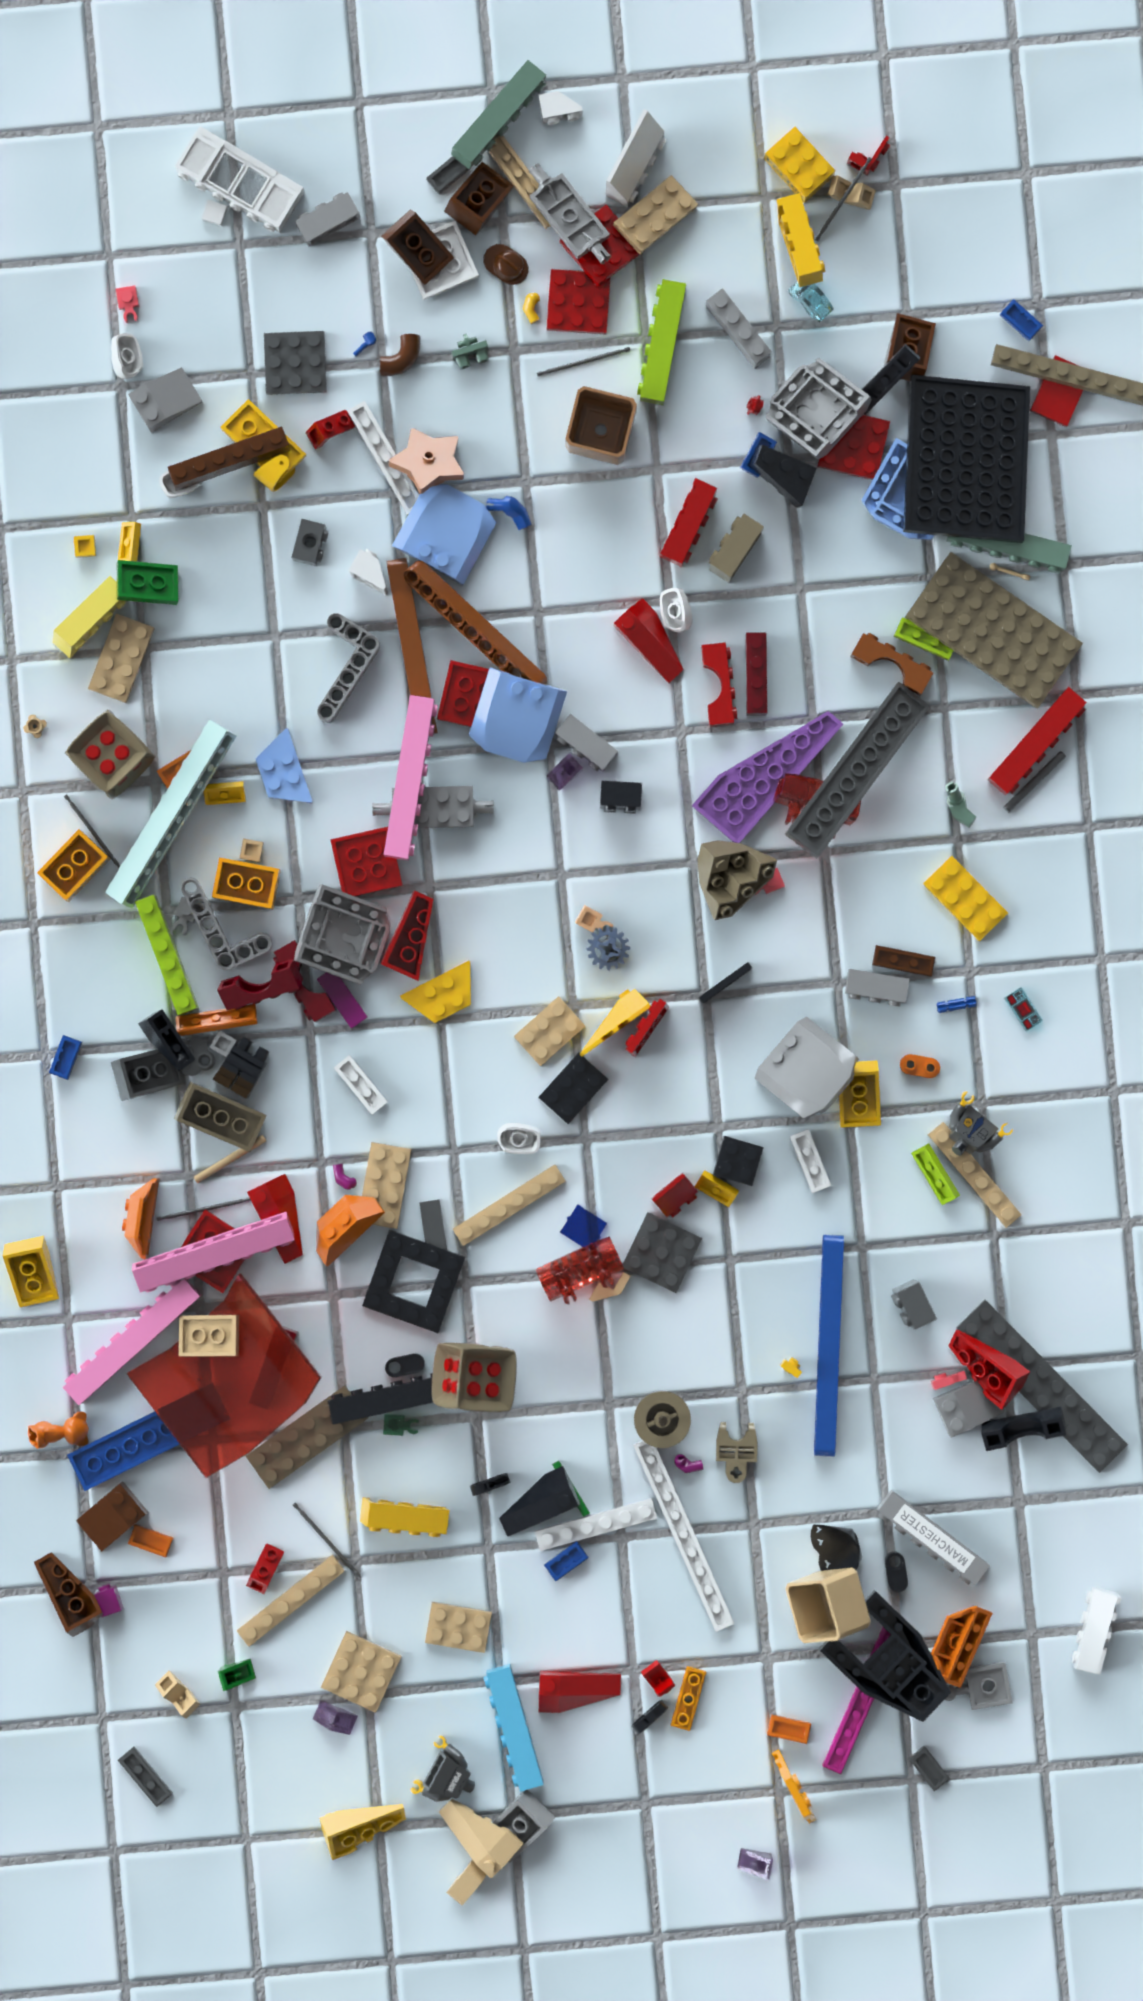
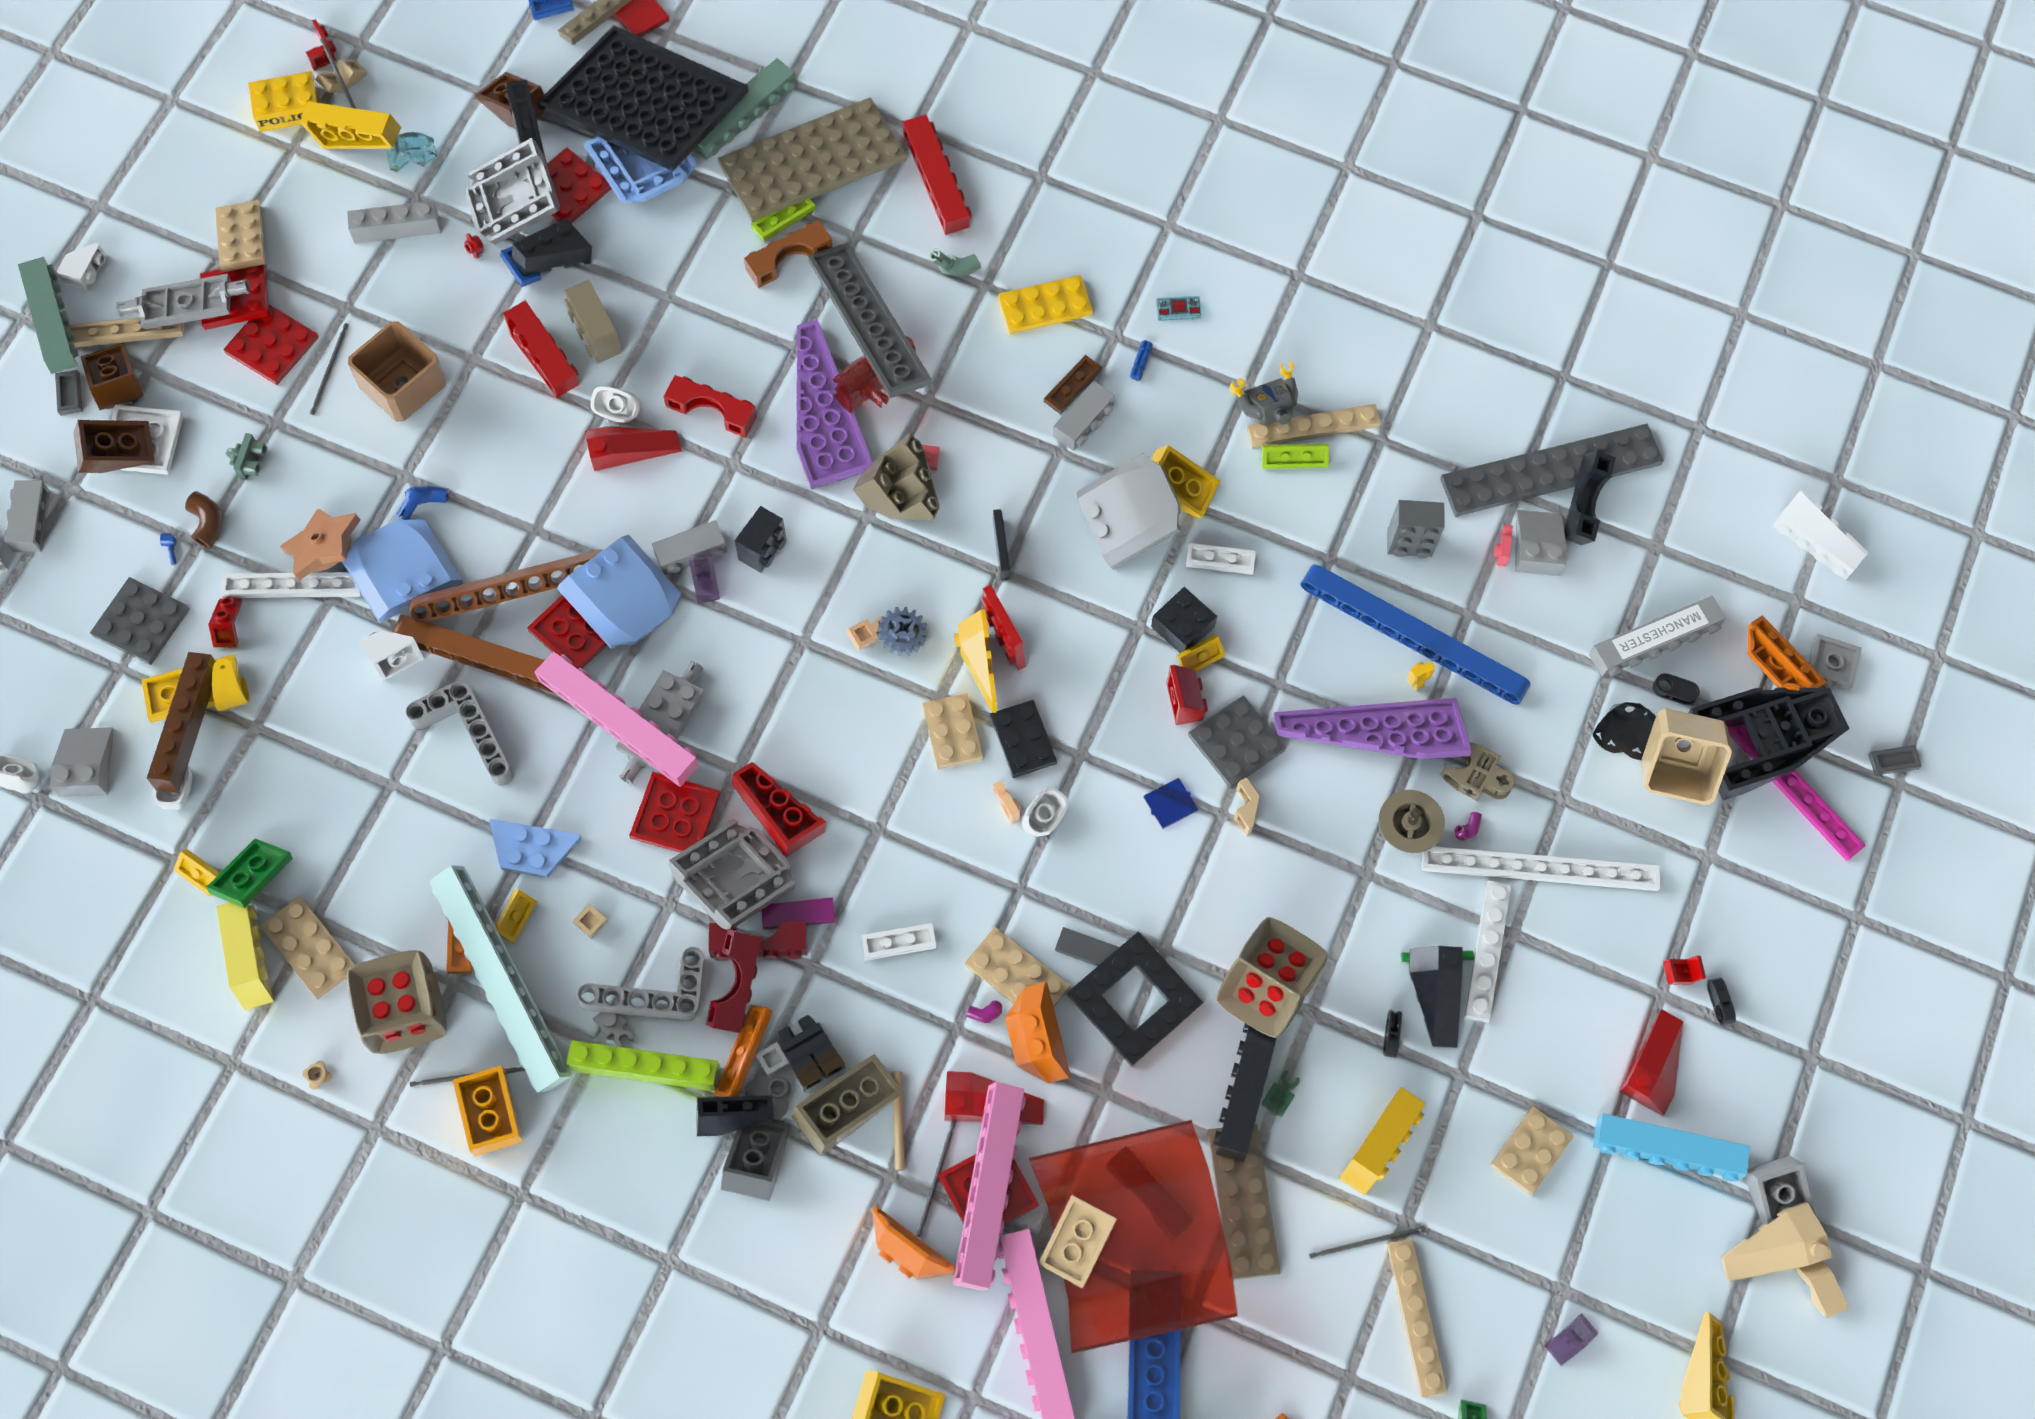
camera: 70 degrees left, 20 degrees down
blue plate [49,1035,83,1080] -> none
yellow plate [74,535,96,558] -> none
light orange brick [212,857,281,910] -> none
red bracket [246,1544,284,1594] -> none
dark grey brick [291,519,329,566] -> none
tan plate [320,1631,401,1713] -> none
black piece [385,1353,425,1377] -> none
yellow wing [400,961,471,1023] -> none
dark grey torso [410,1736,475,1802] -> none
tan plate [453,1165,566,1246] -> none
reddish brown piece [483,244,528,285] -> none
yellow arm [523,293,540,324] -> none
clear red piece [536,1236,624,1304] -> none
blue plate [544,1541,589,1582] -> none
white slope [606,109,666,207] -> none
lime brick [637,279,686,405] -> none
light orange tile [670,1666,706,1731] -> none
clear purple slope [737,1848,773,1880] -> none
dark red arch [745,632,767,716] -> none
orange tile [767,1714,811,1744] -> none
light orange wing [772,1749,817,1824] -> none
orange plate [900,1054,940,1078] -> none
red wedge [948,1329,1030,1410] -> none
tan hinge [990,563,1031,581] -> none
dark grey bar [1003,751,1066,813] -> none
none -> light nougat plate [992,780,1022,824]
none -> medium lavender wing [1273,698,1471,759]

